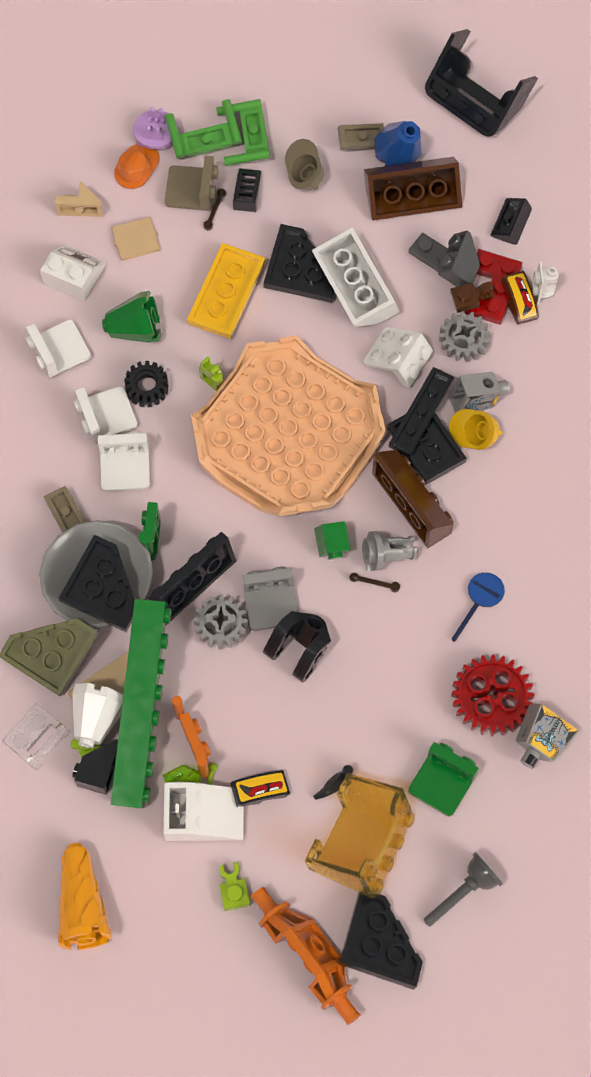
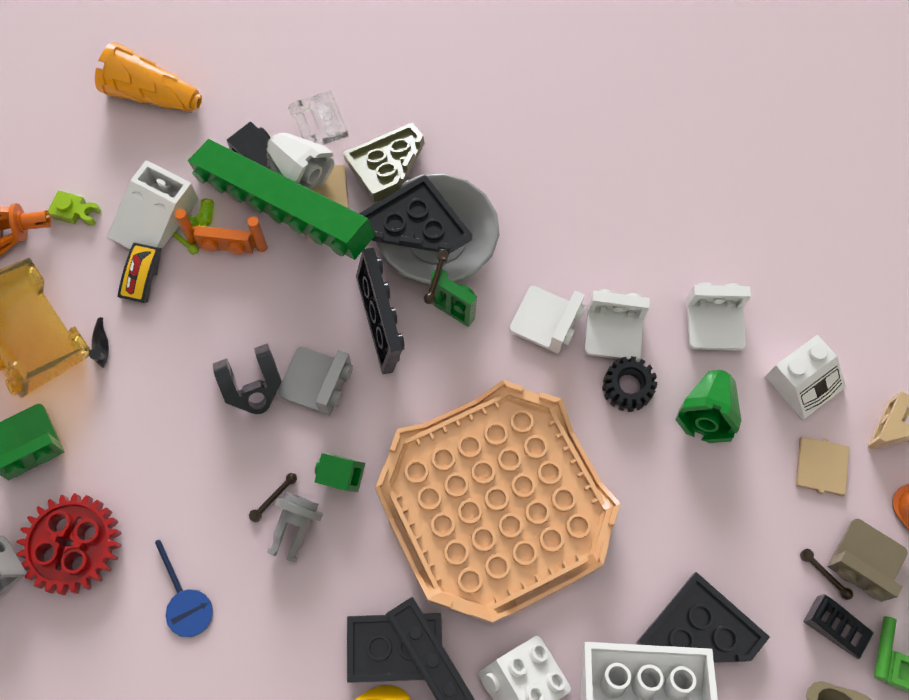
camera: 115 degrees right, 0 degrees up
dark tan plate [44,486,85,533] -> none
yellow plate [187,243,266,339] -> none
light grey gear [194,595,248,650] -> none
lime plate [199,356,223,392] -> none
reddish brown slope [372,450,454,549] -> none
none -> dark brown hinge [424,250,449,304]

